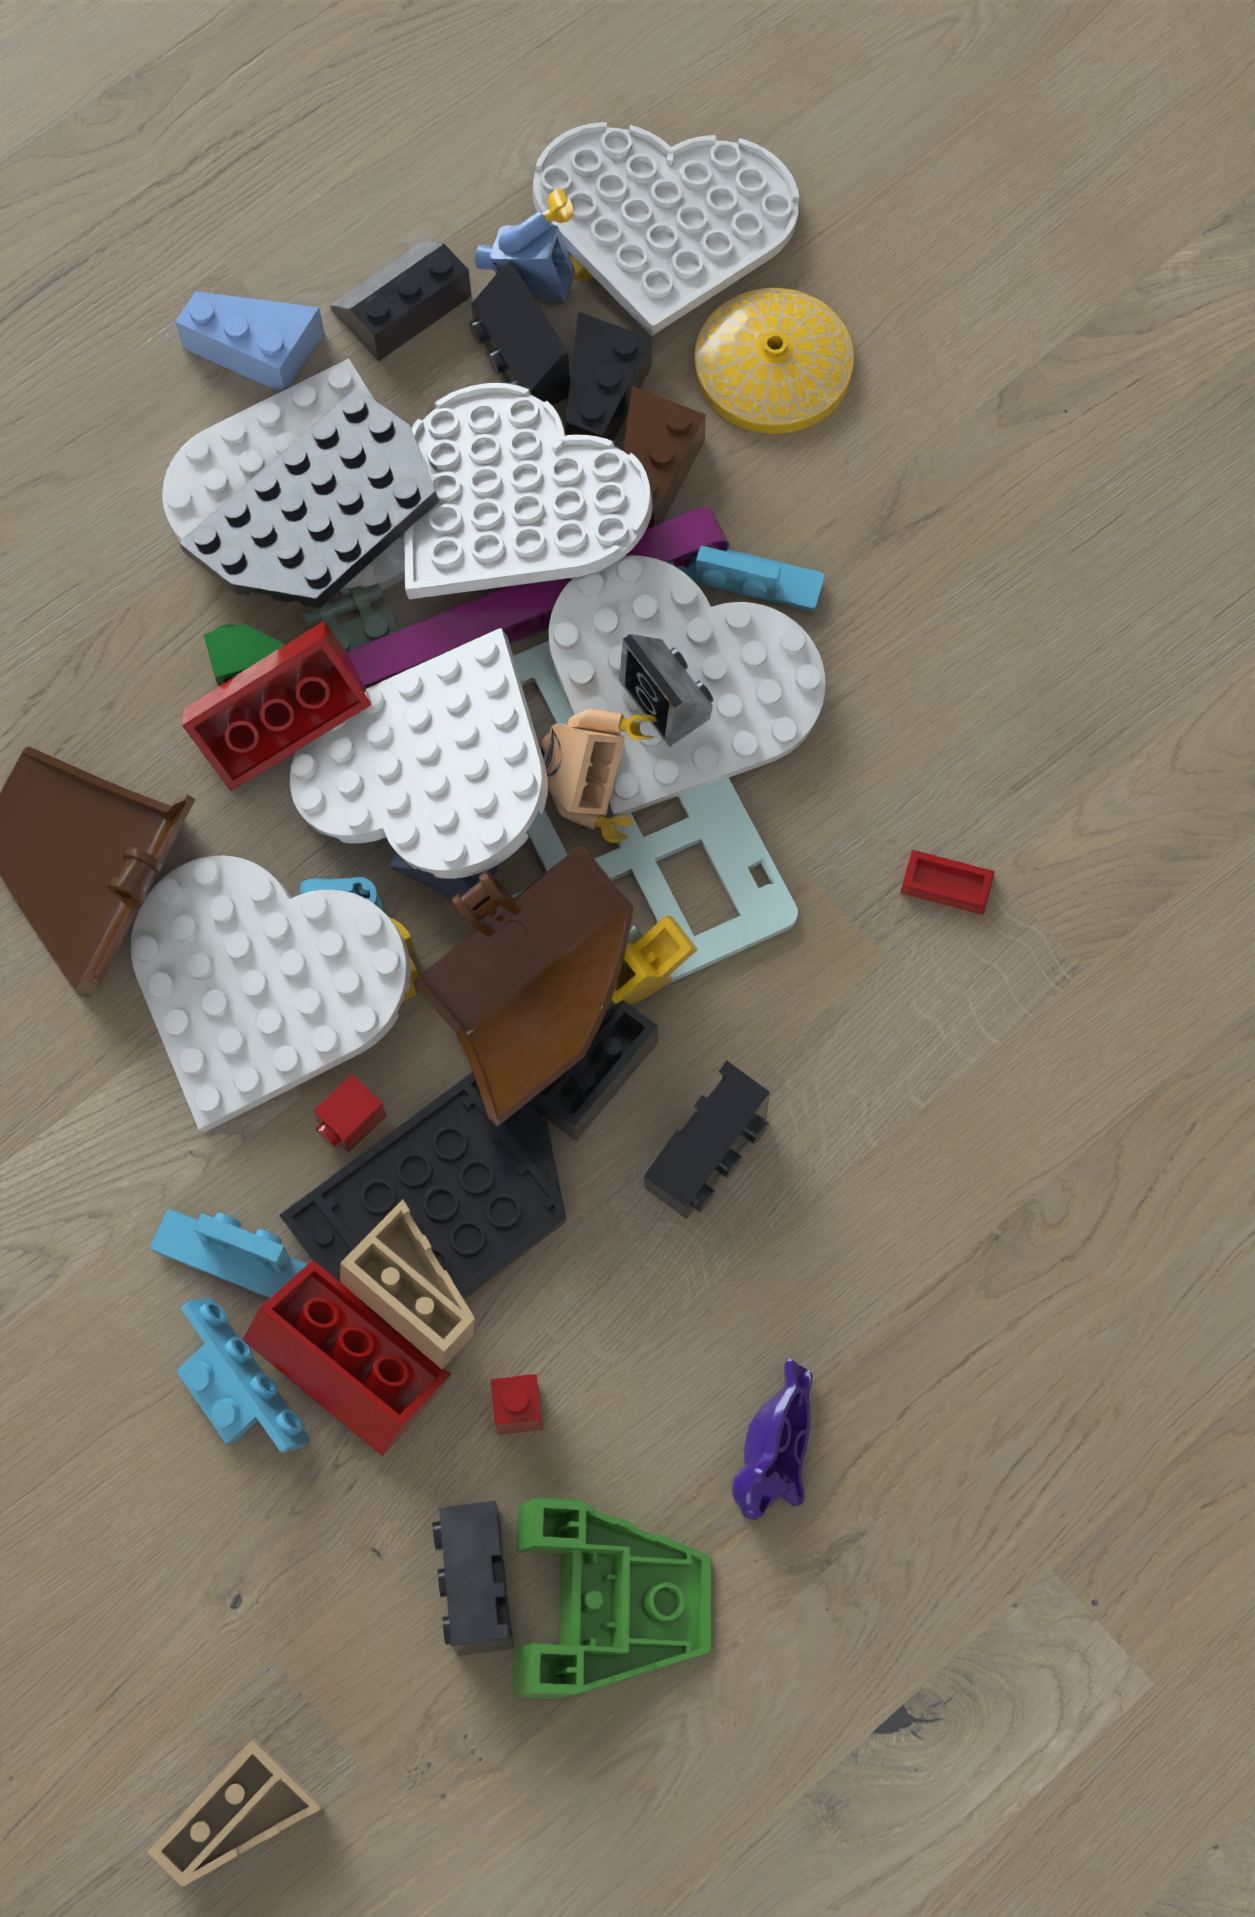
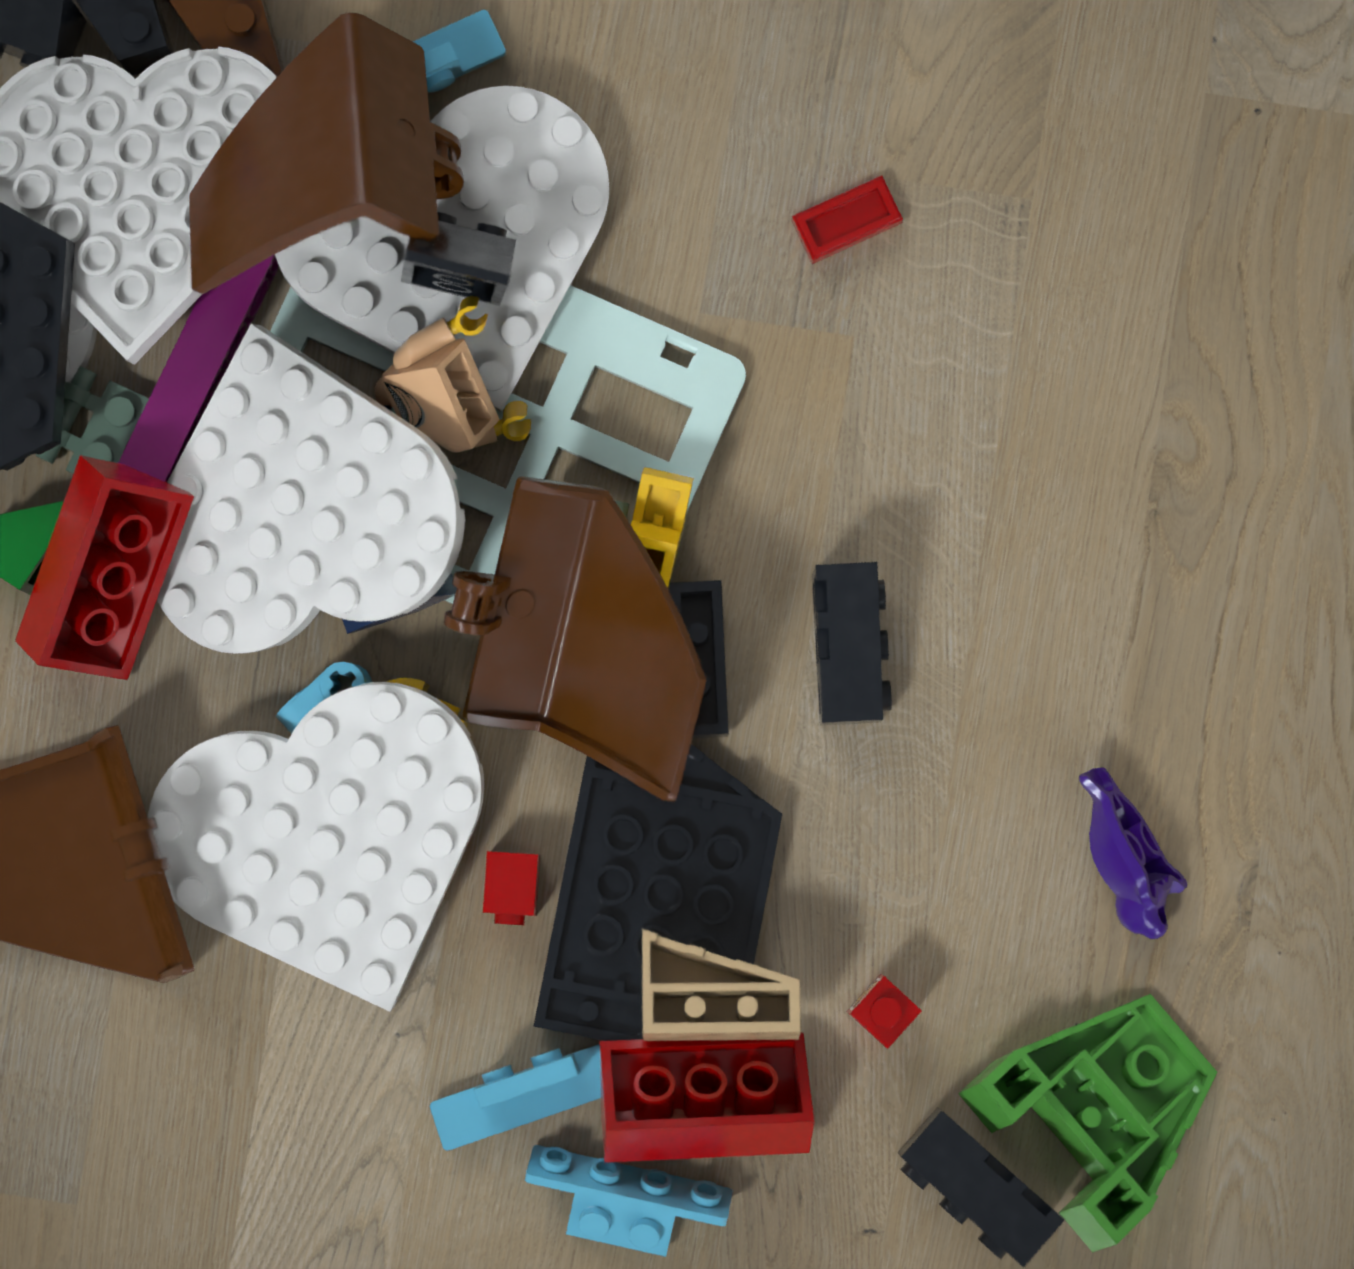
camera: 40 degrees left, 15 degrees up
none -> reddish brown panel [189,13,464,294]

